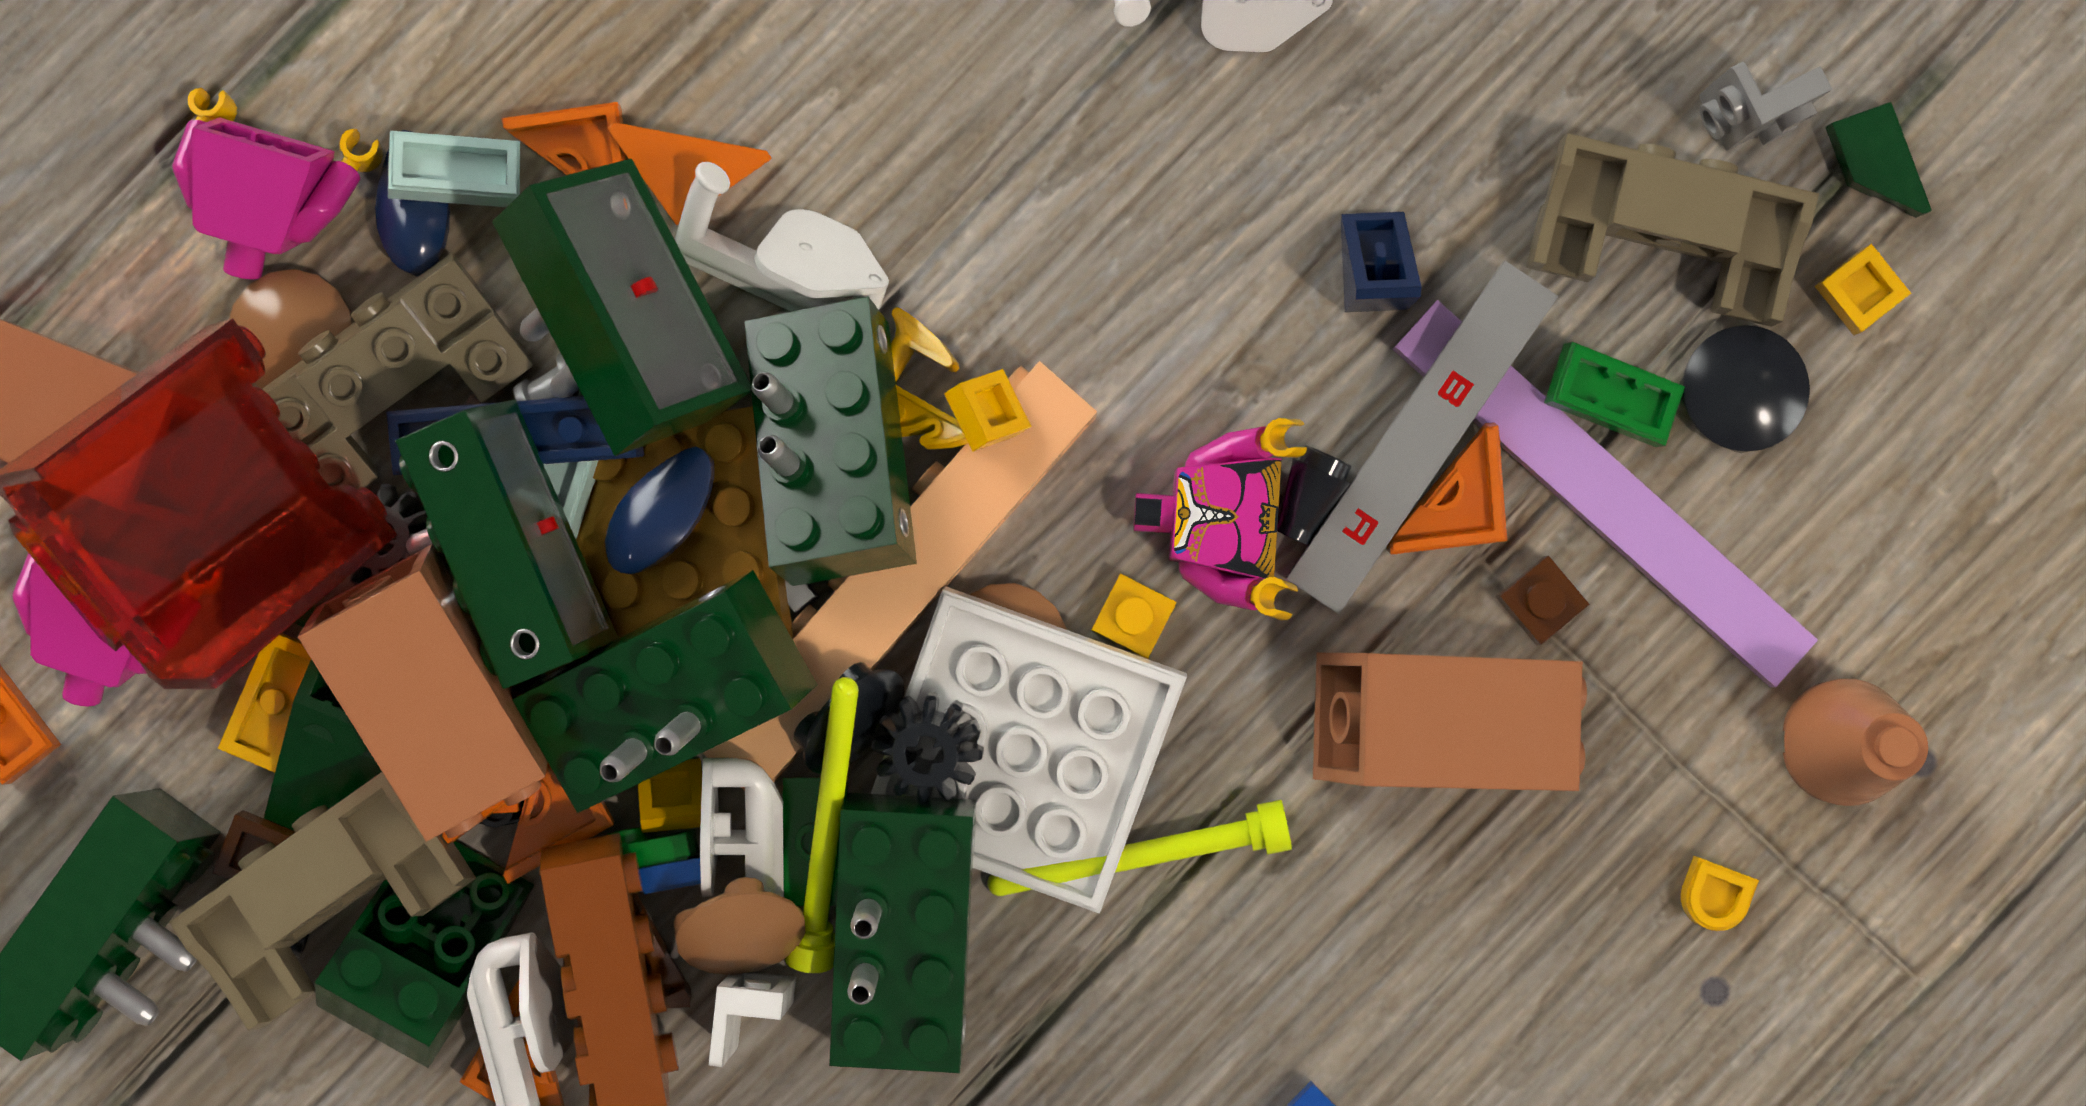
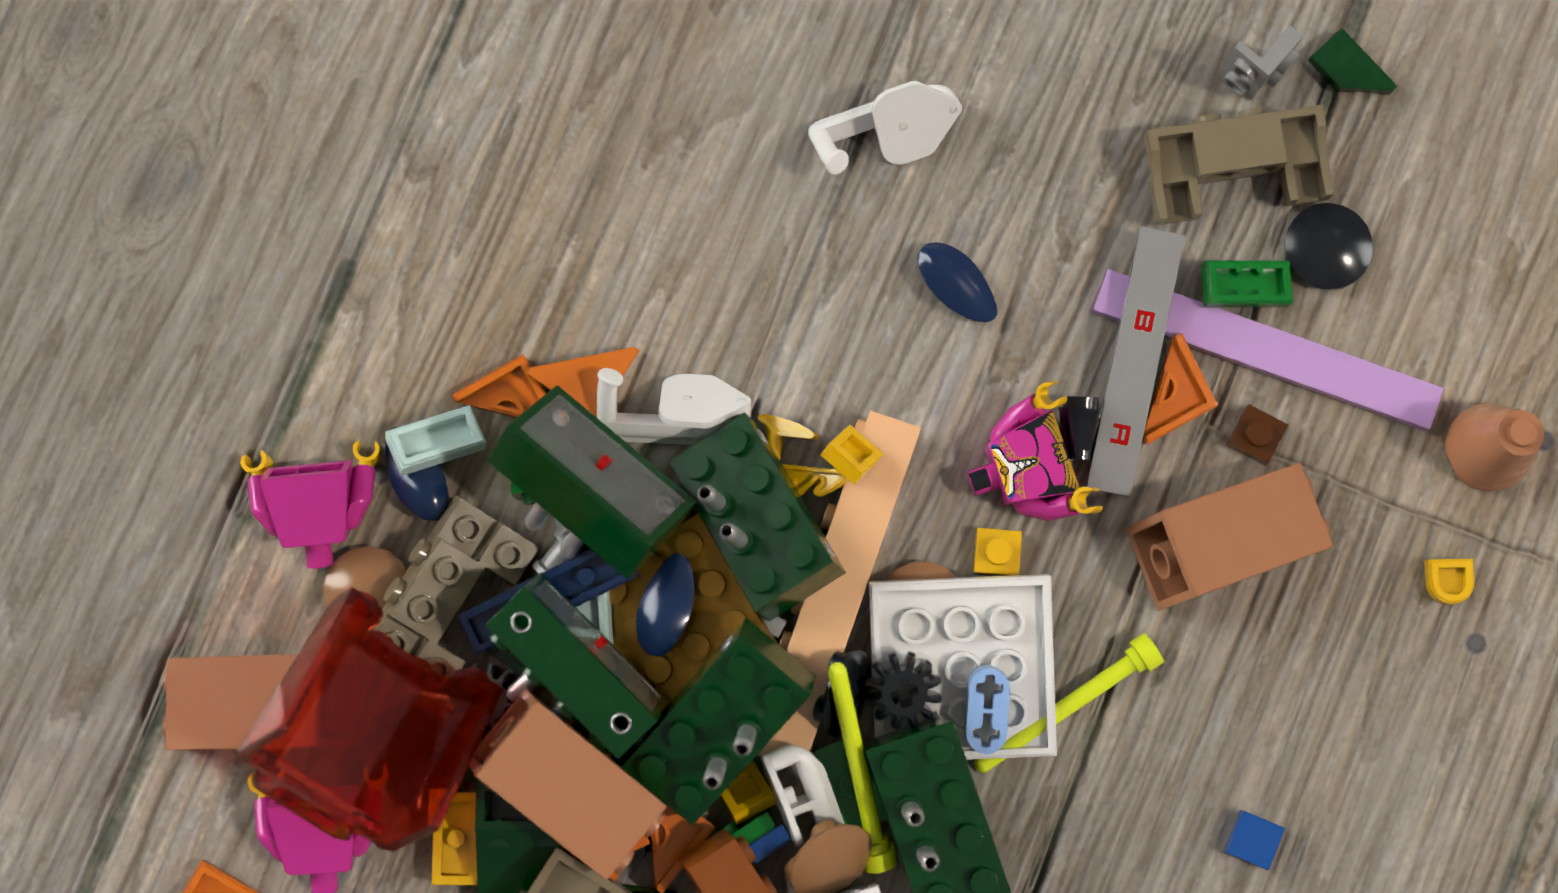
camera: 25 degrees left, 5 degrees down
dark blue slope [1341,212,1422,312] -> none
yellow plate [1814,243,1911,336] -> none
none -> dark blue arm [917,242,998,322]
none -> light blue beam [964,665,1010,754]

